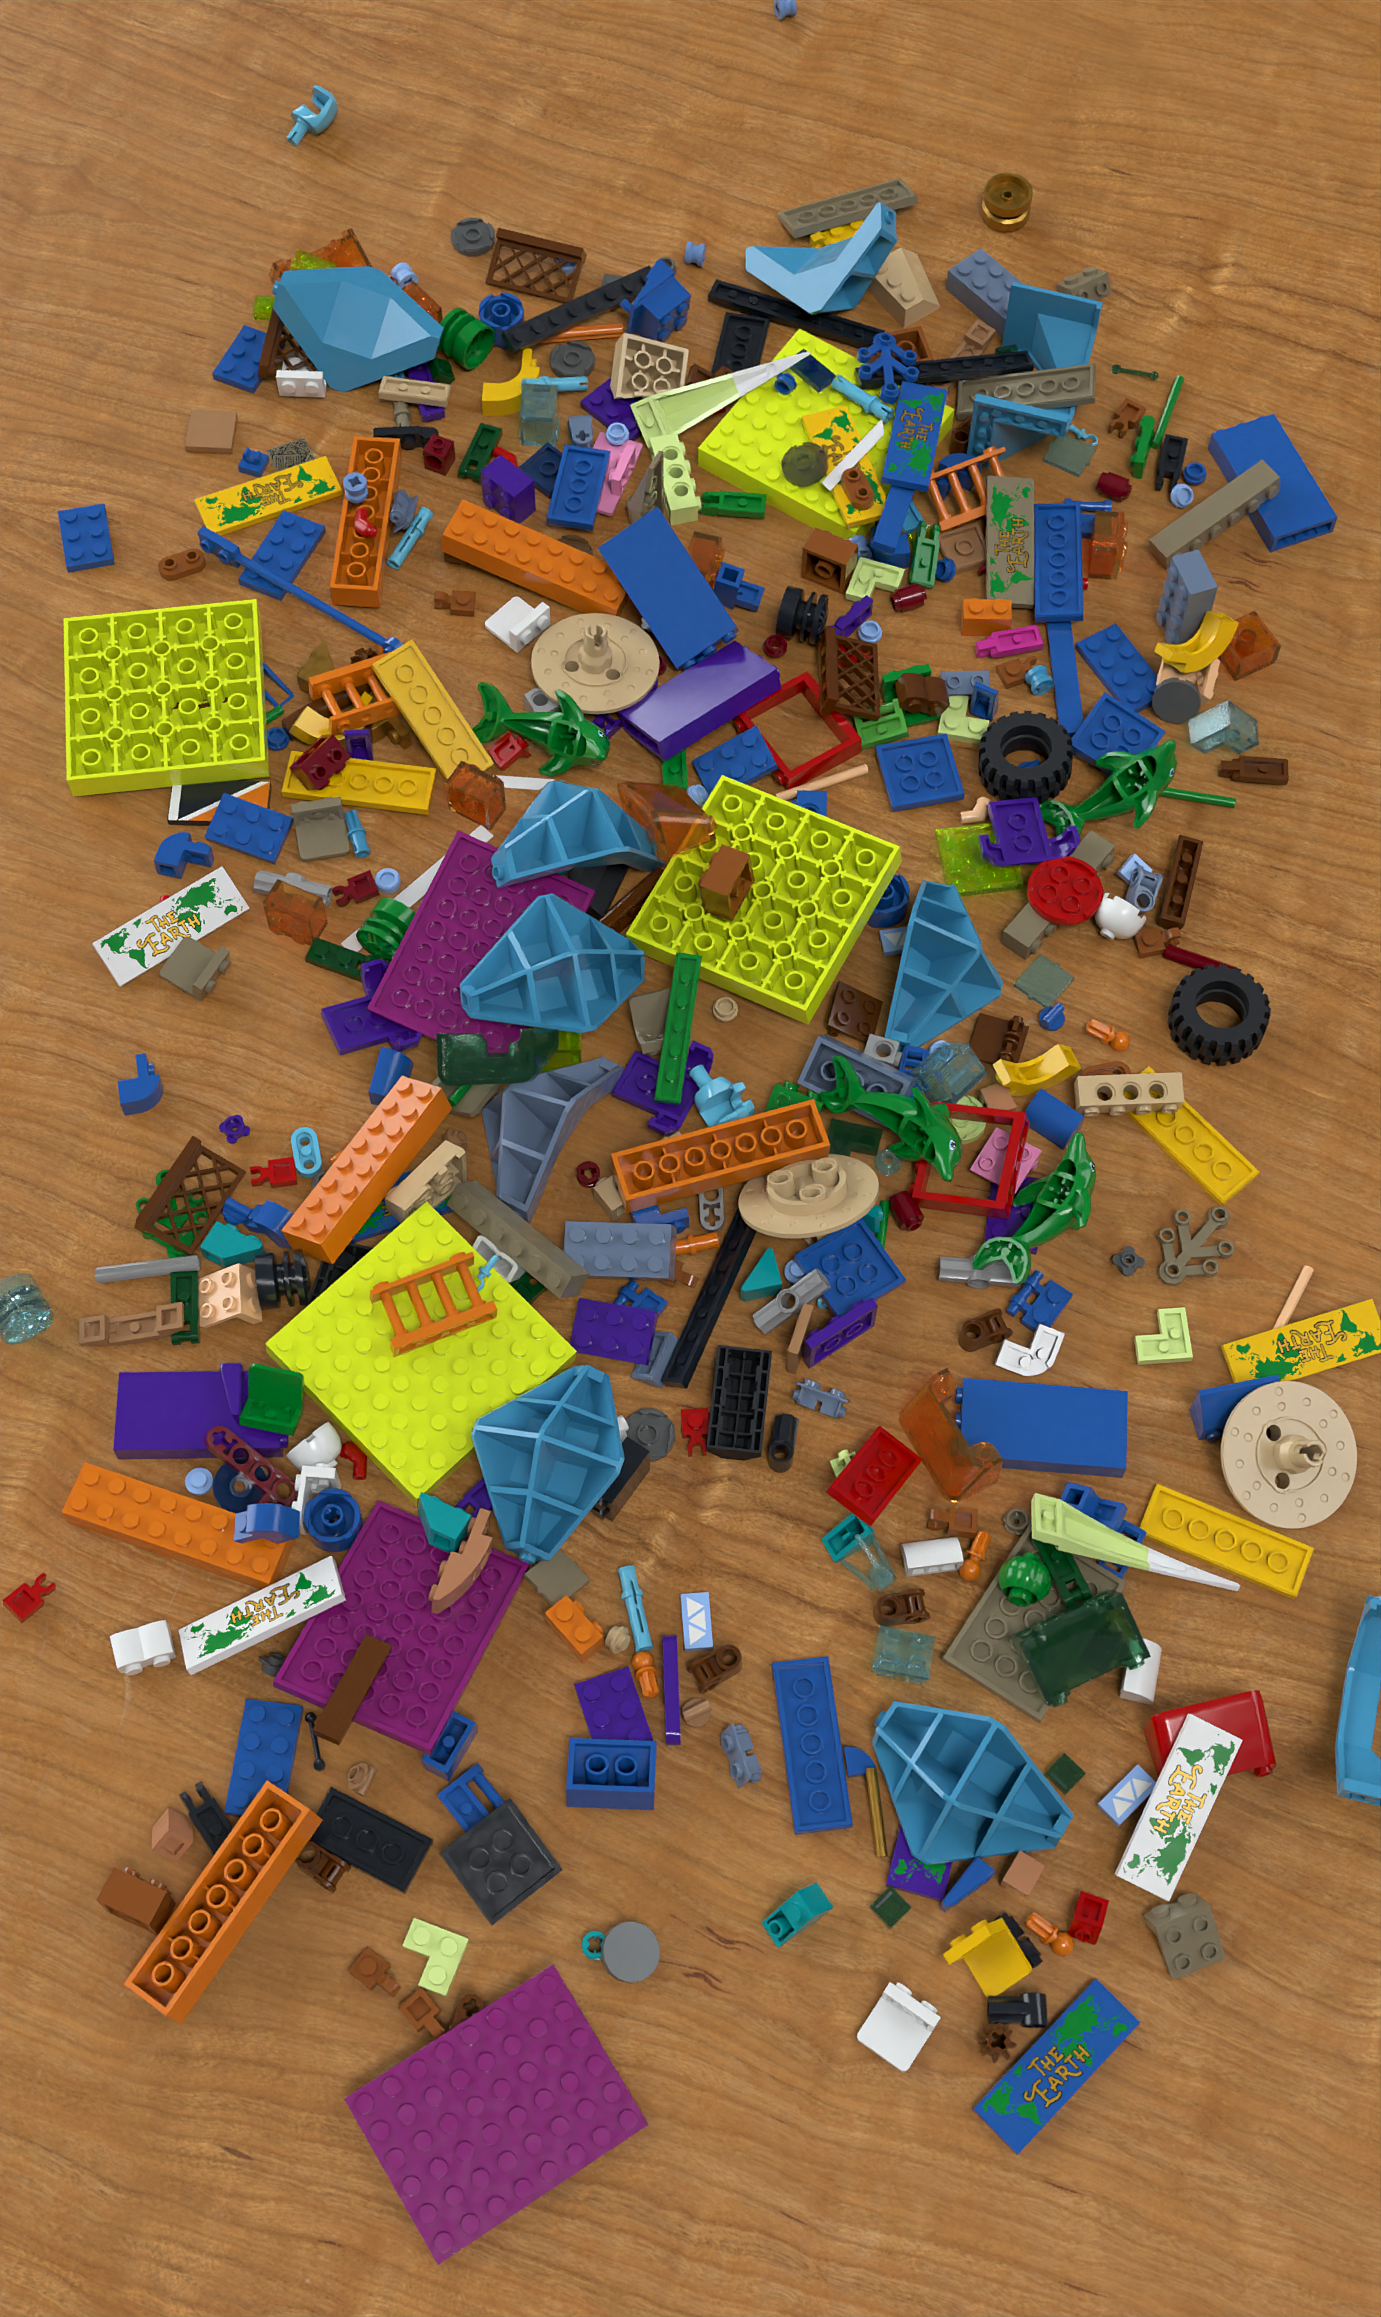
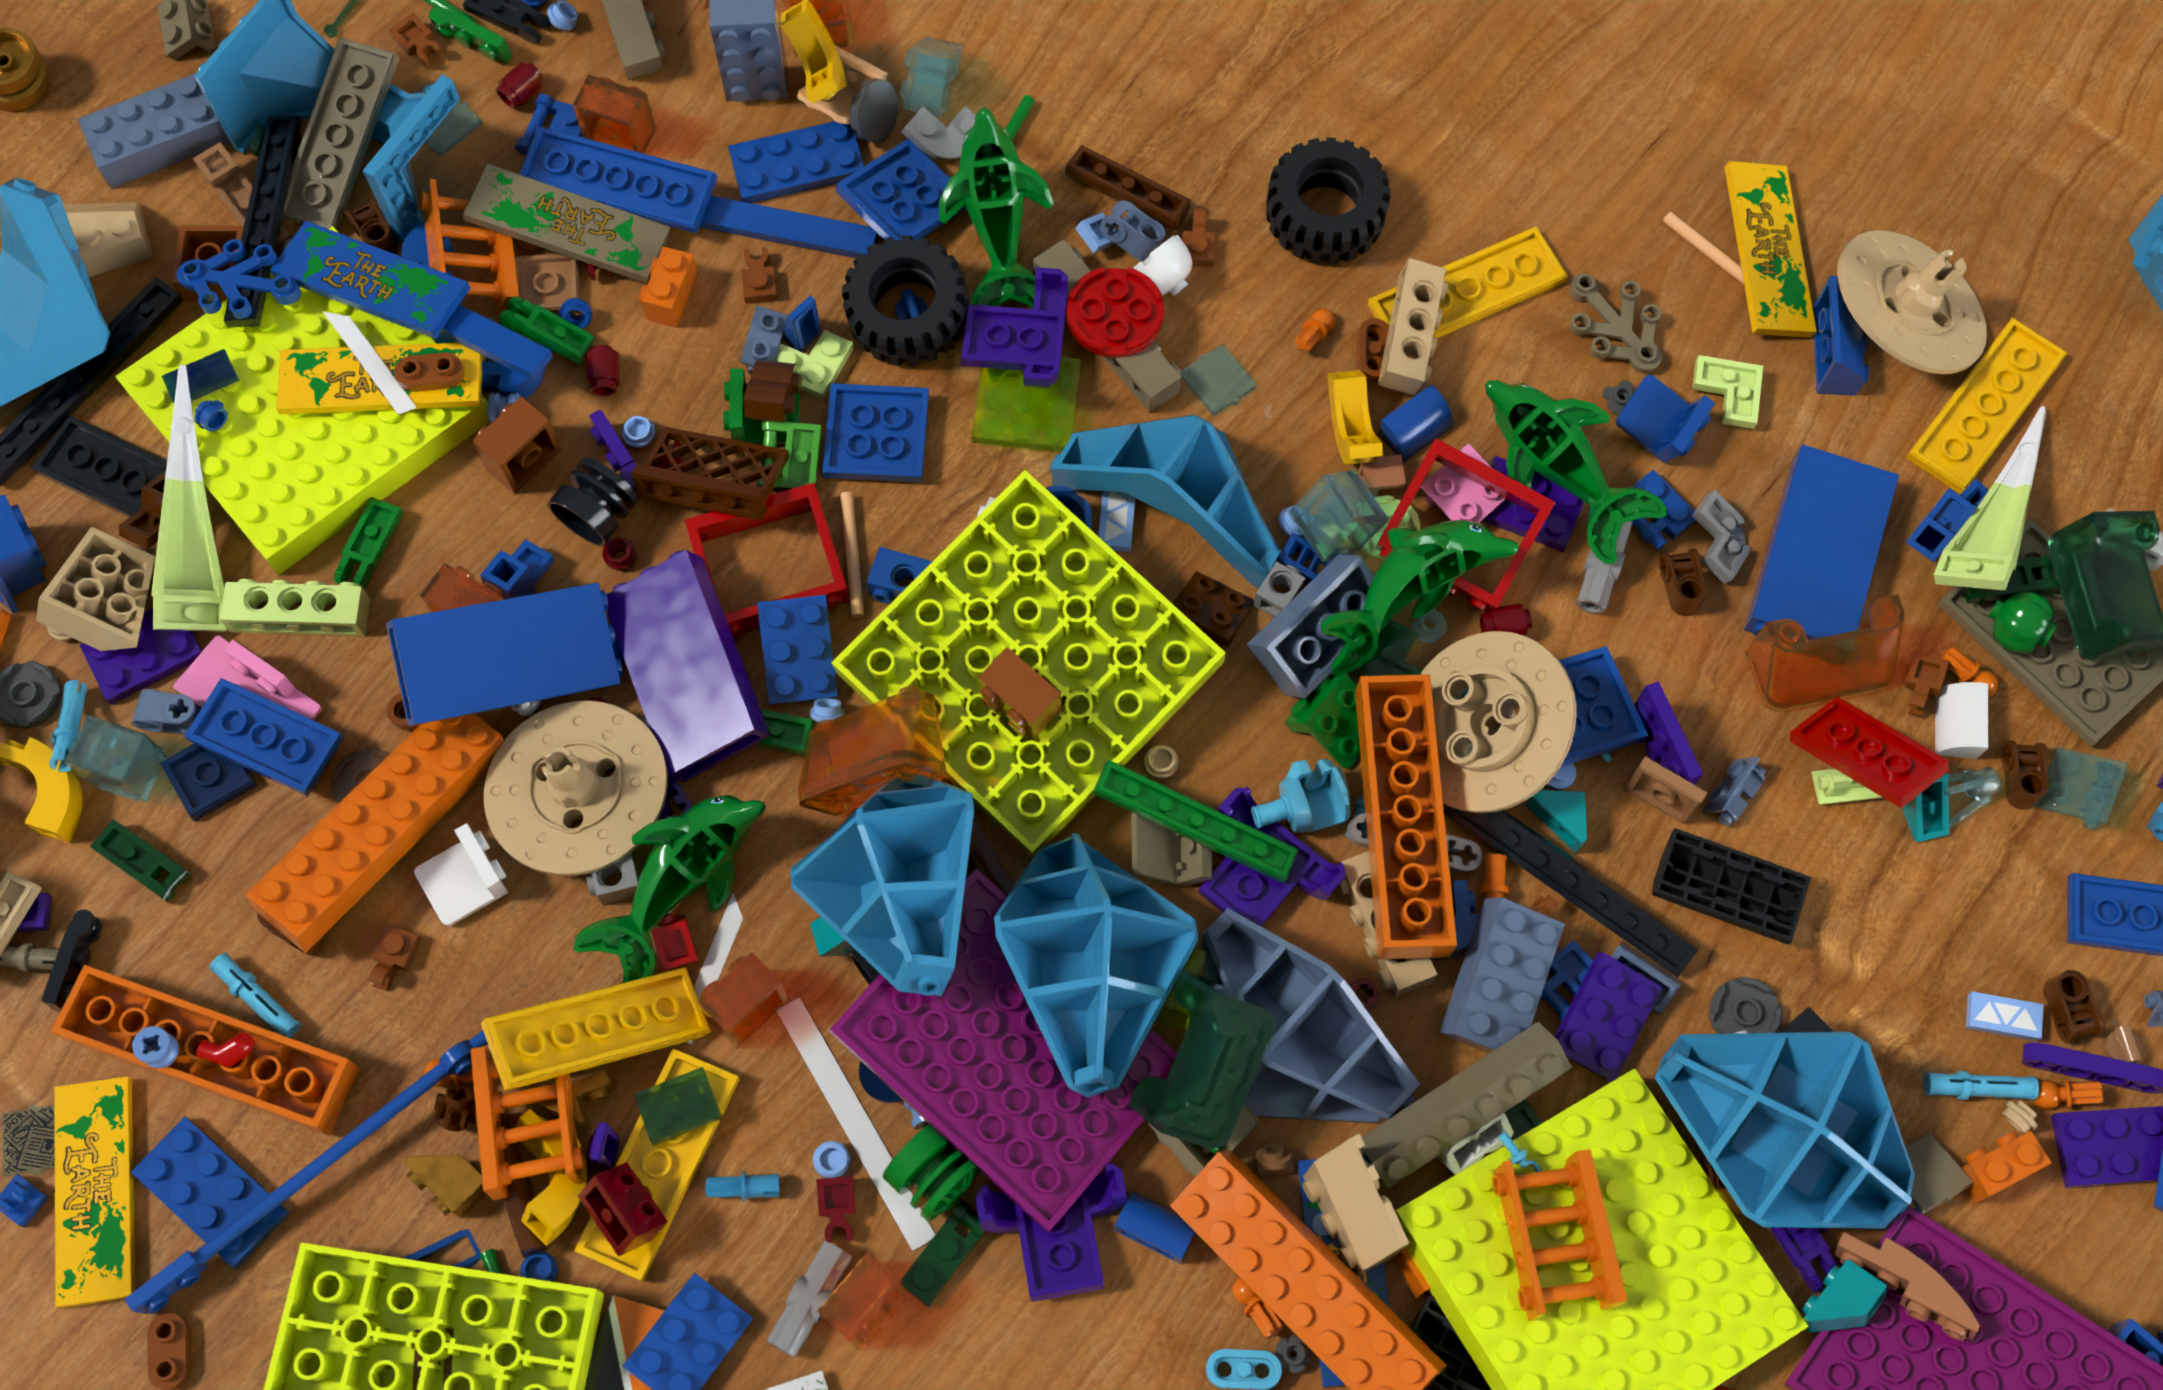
camera: 75 degrees left, 5 degrees up
dark tan bracket [291,797,350,862] -> none
sand blue hinge [389,490,418,533] -> none
dark red brick [423,434,456,476] -> none
dark purple brick [480,455,536,524] -> none
red arm [492,446,518,468] -> none
light blue plate [606,423,629,445] -> none
dark tan wedge [626,450,664,525] -> none
red plate [681,1408,709,1457] -> none
light grey piece [752,1268,831,1335] -> none
black piece [768,1413,799,1473] -> none
clear smoke tile [781,442,828,487] -> none
medium azure pin [831,375,894,423] -> none
yellowish green plate [845,557,905,602] -> none
light nougat arm [960,797,991,824] -> none
reddish brown hinge [966,1013,1029,1064] -> none
dark pink hinge [975,625,1044,658] -> none
dark tan plate [1003,1508,1031,1535] -> none
dark azure wheel [1025,665,1055,696] -> none
blue plate [1039,1003,1065,1031] -> none
dark red axle [1163,944,1237,970] -> none
reddish brown hinge [1218,756,1289,785] -> none
none -> clear green plate [634,1067,722,1146]
none -> light grey plate [901,106,976,160]
none -> blue bracket [1616,375,1715,463]

